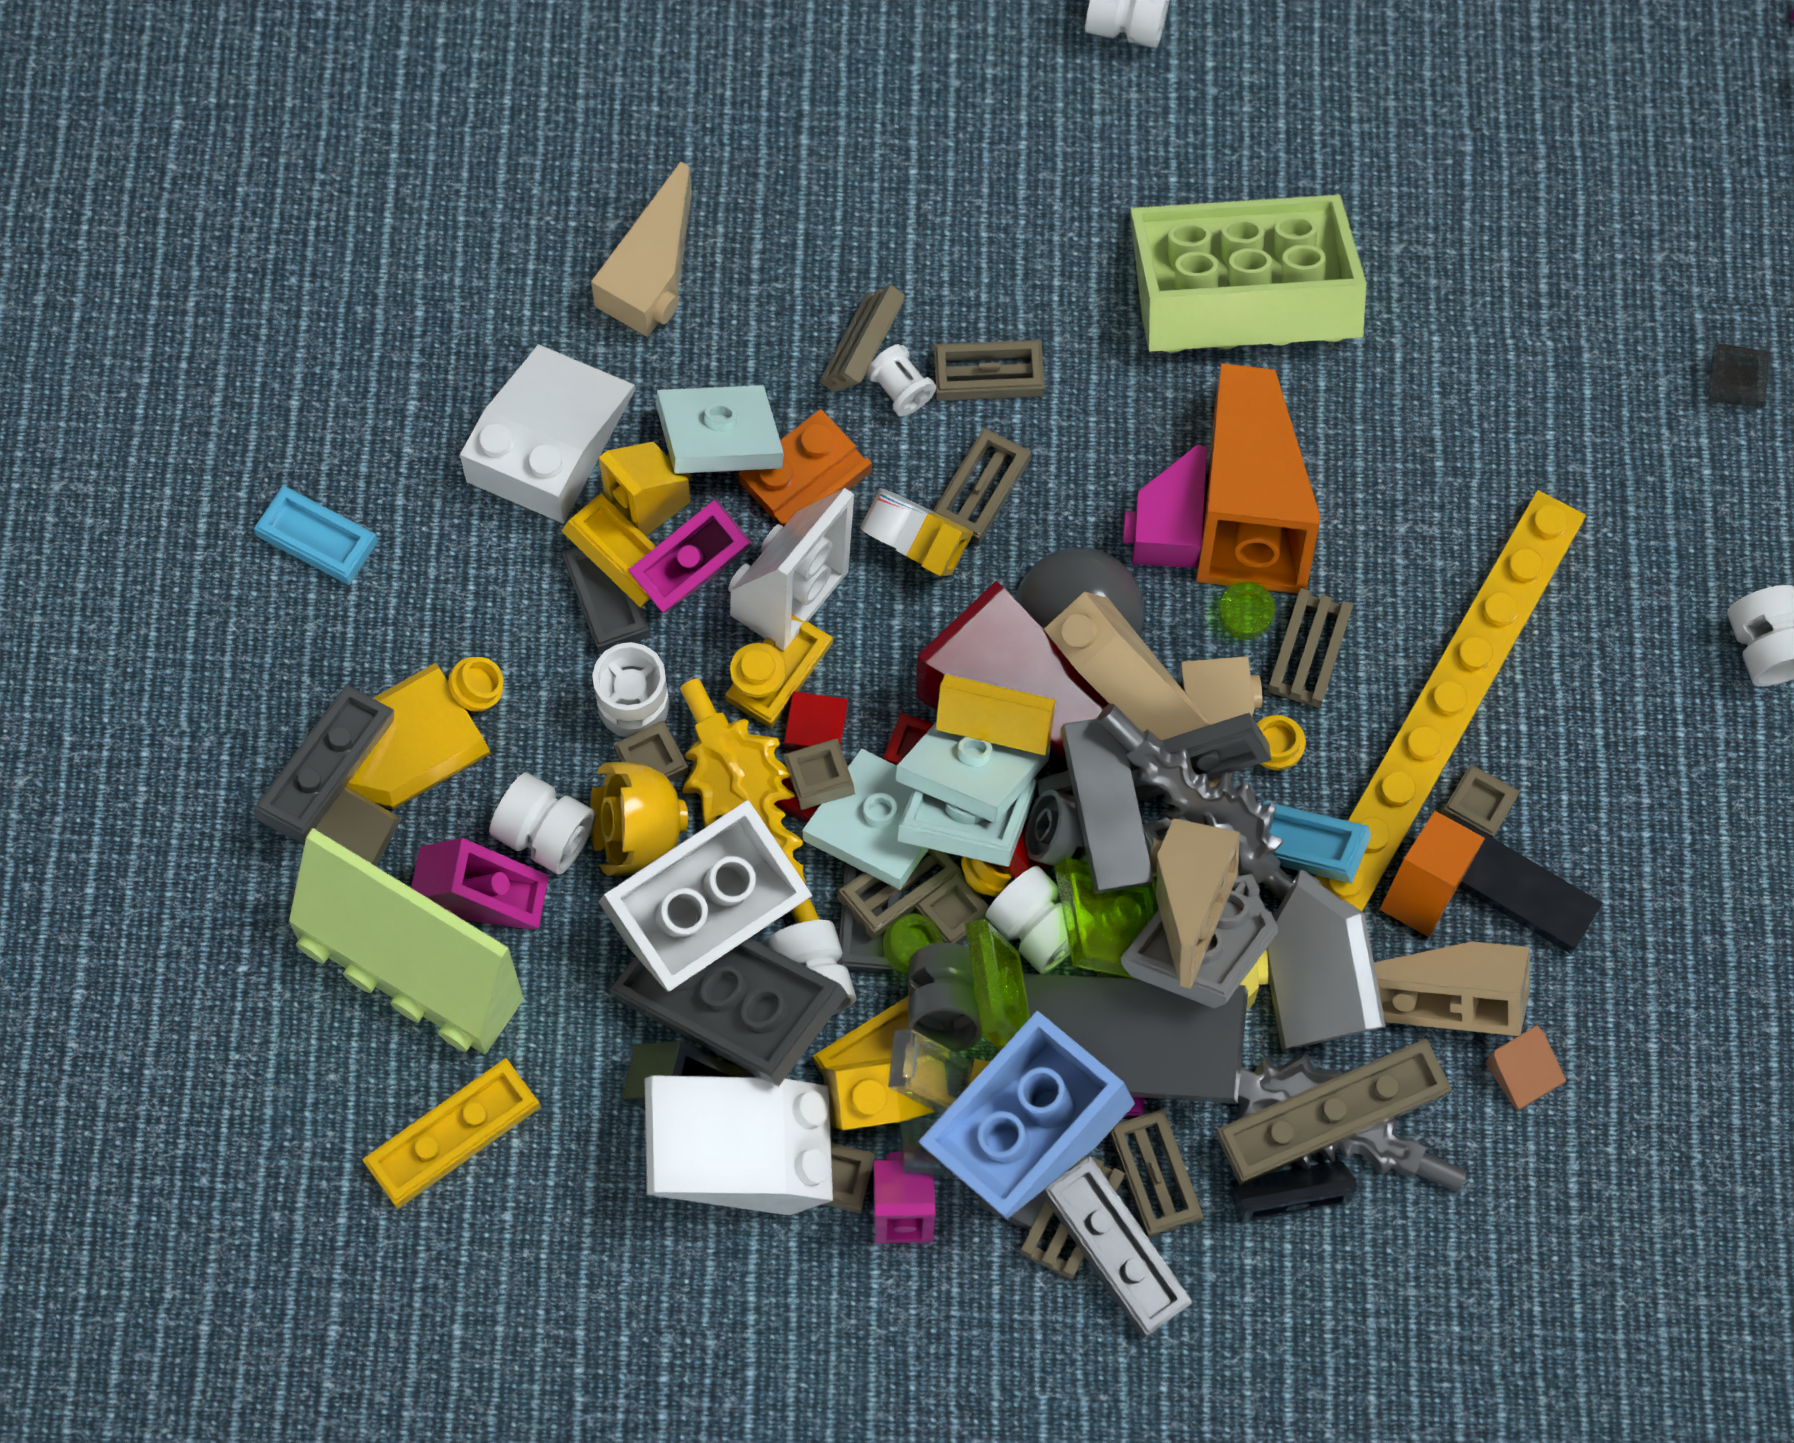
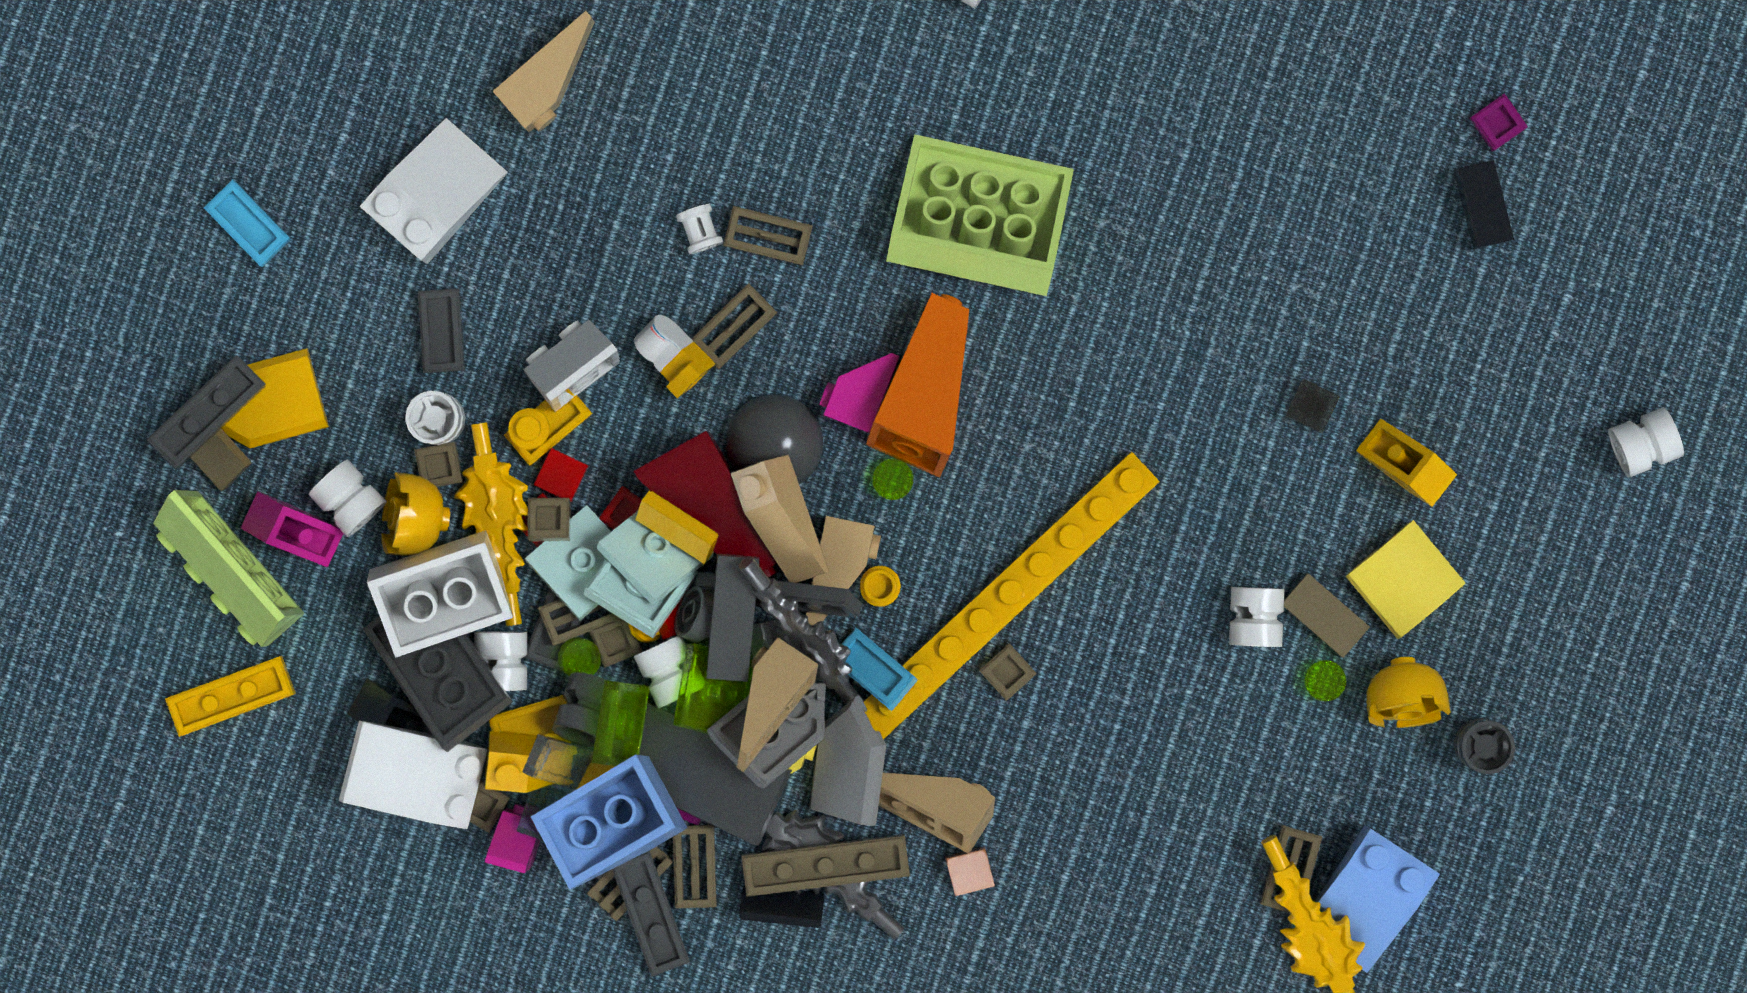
camera: 15 degrees right, 20 degrees up
yellow plate [448,657,504,712] -> none
yellow tile [561,493,656,607] -> none
yellow slope [599,441,691,536] -> none
dark pink slope [628,500,754,613] -> none
light aqua plate [656,385,784,474] -> none
orange plate [738,409,872,527] -> none
dark tan tile [819,284,905,392] -> none
dark tan tile [1267,588,1353,708] -> none
orange slope [1379,811,1485,937] -> none
black tile [1452,816,1603,955] -> none

